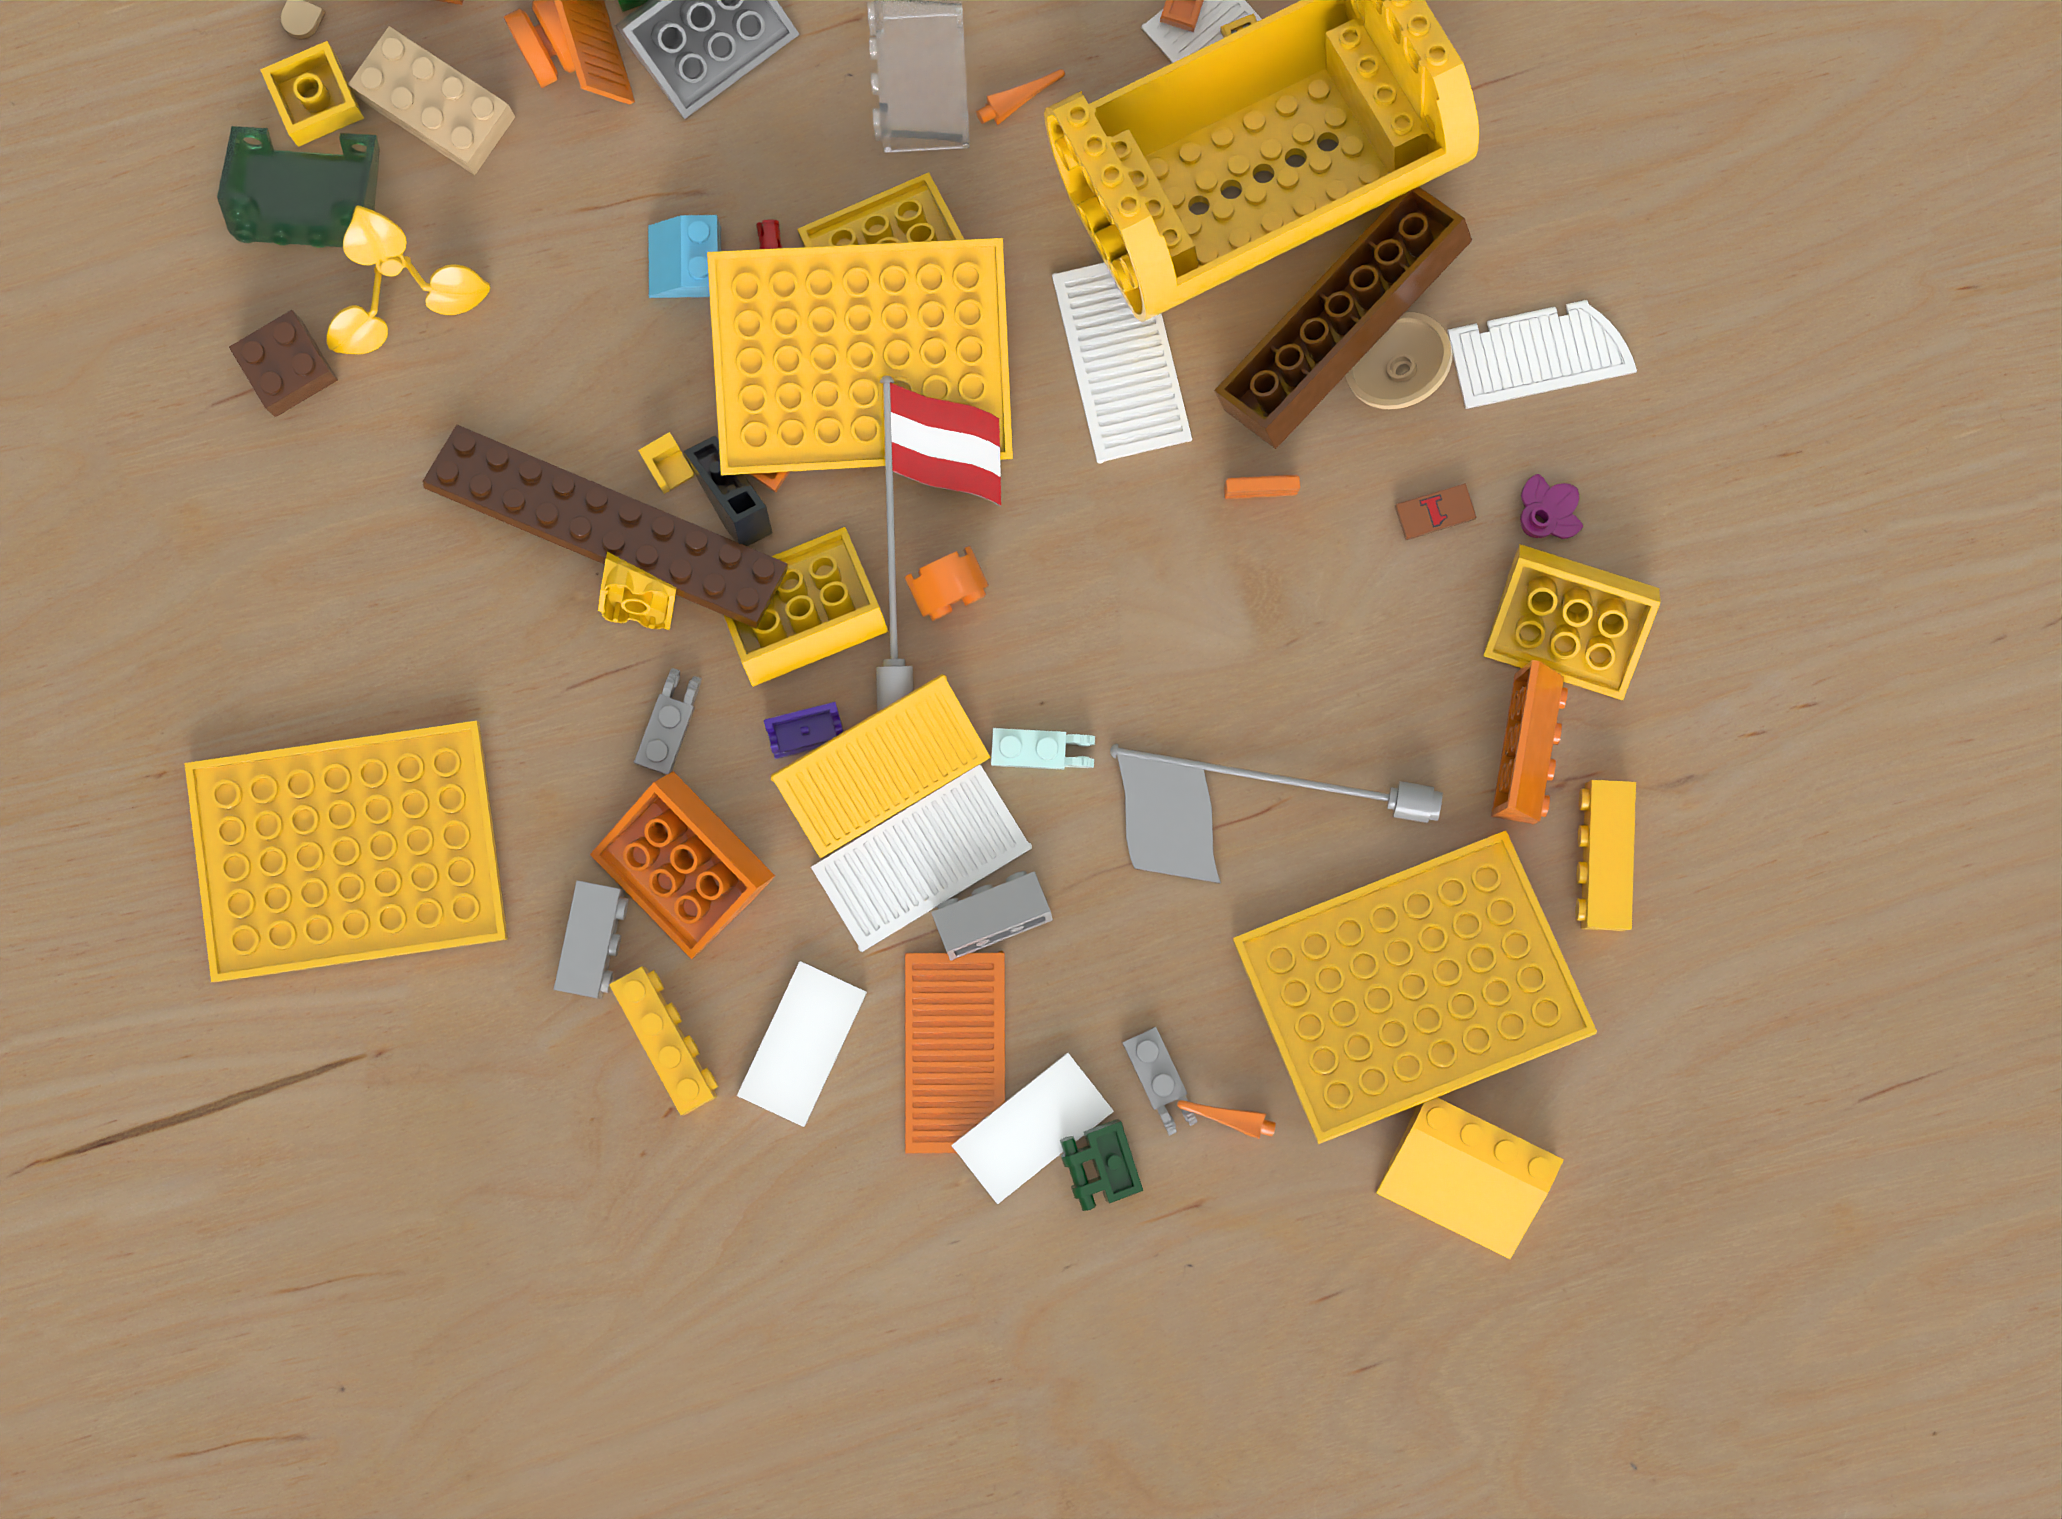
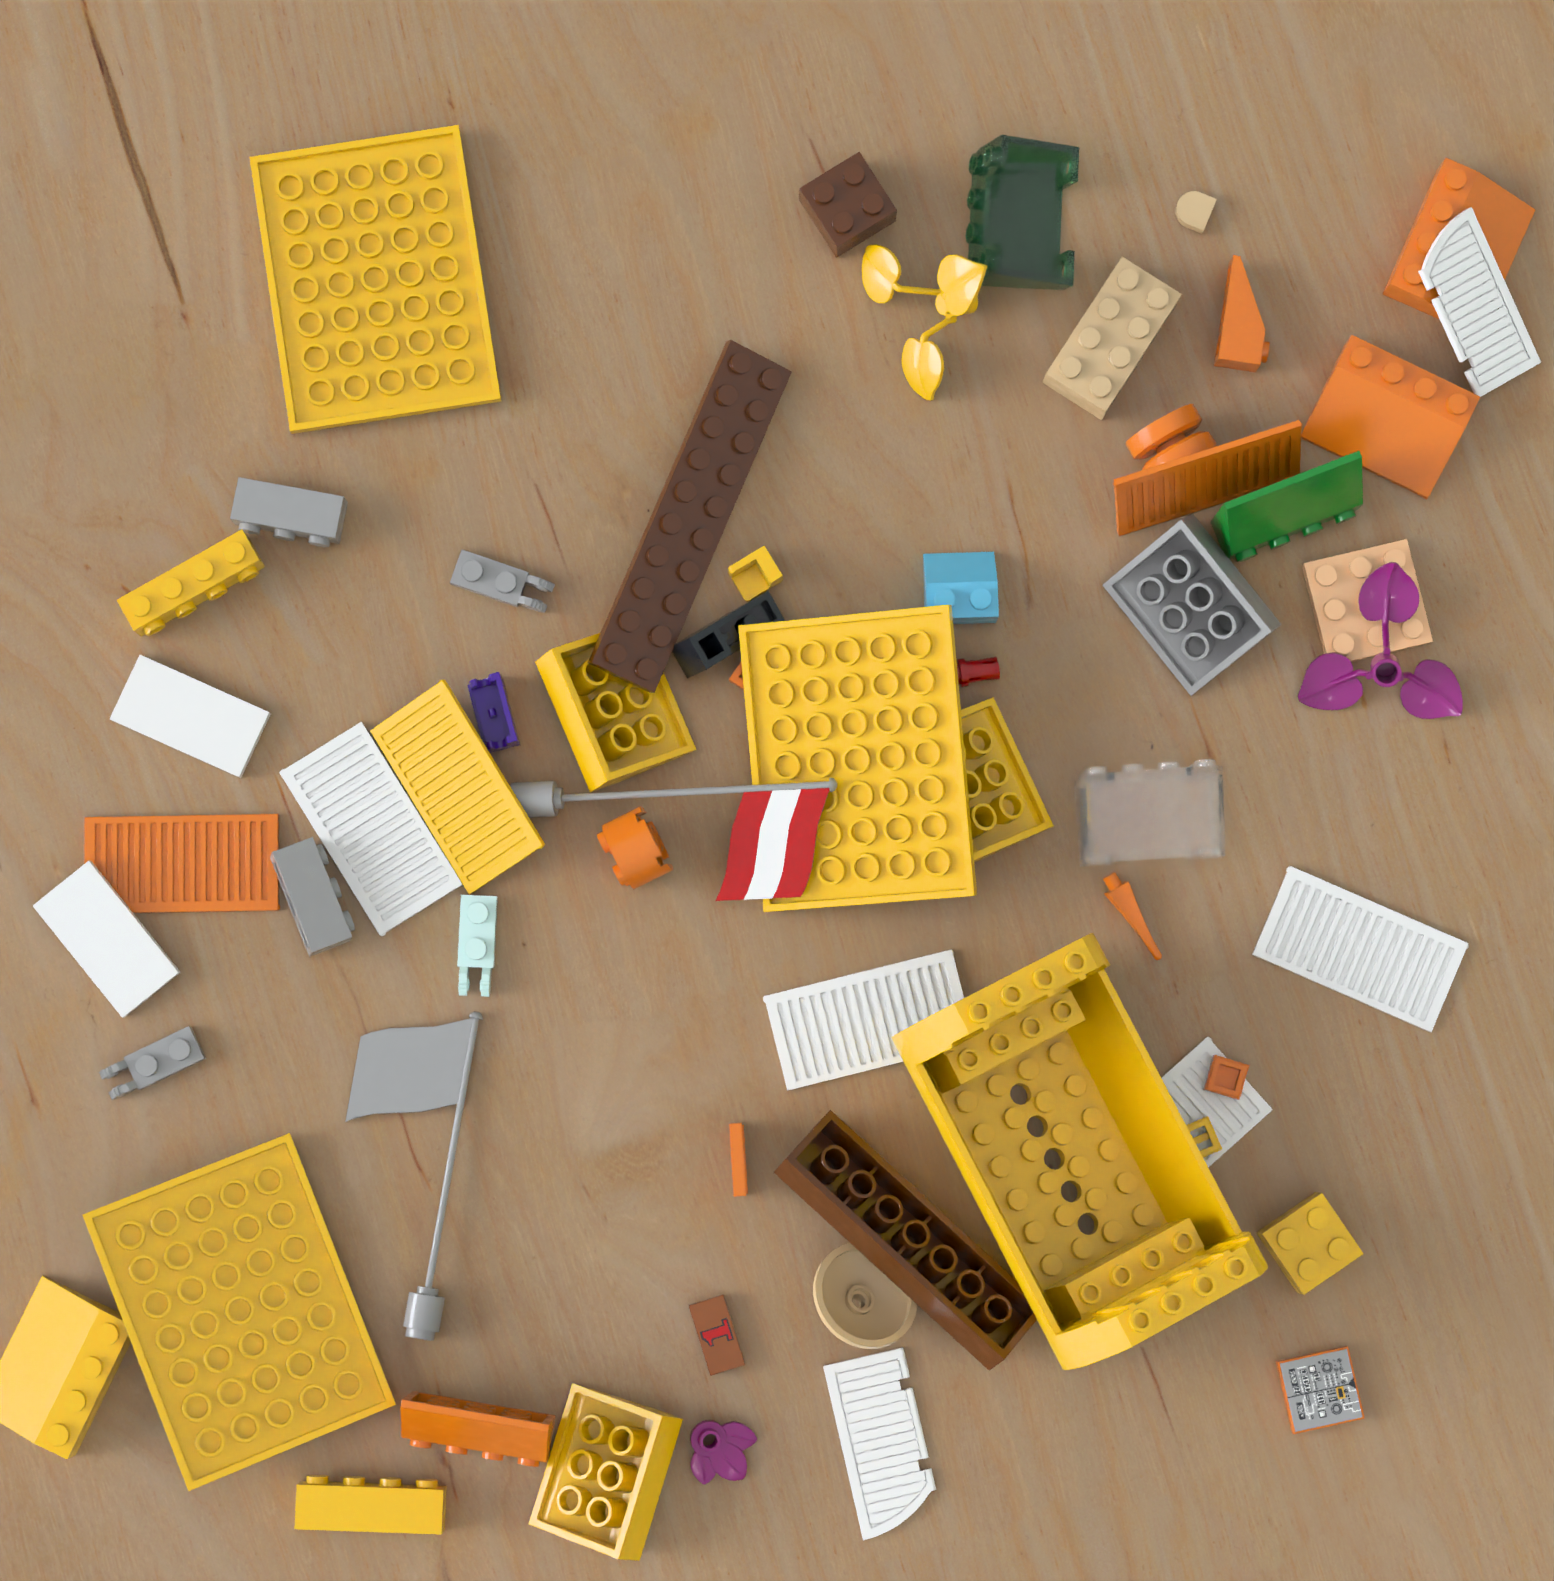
camera: 90 degrees right, 0 degrees up
yellow brick [260,41,364,147] -> none
orange slope [590,771,775,959] -> none
yellow slope [598,552,676,630] -> none
dark green plate [1060,1119,1143,1211] -> none
orange piece [1177,1100,1276,1139] -> none

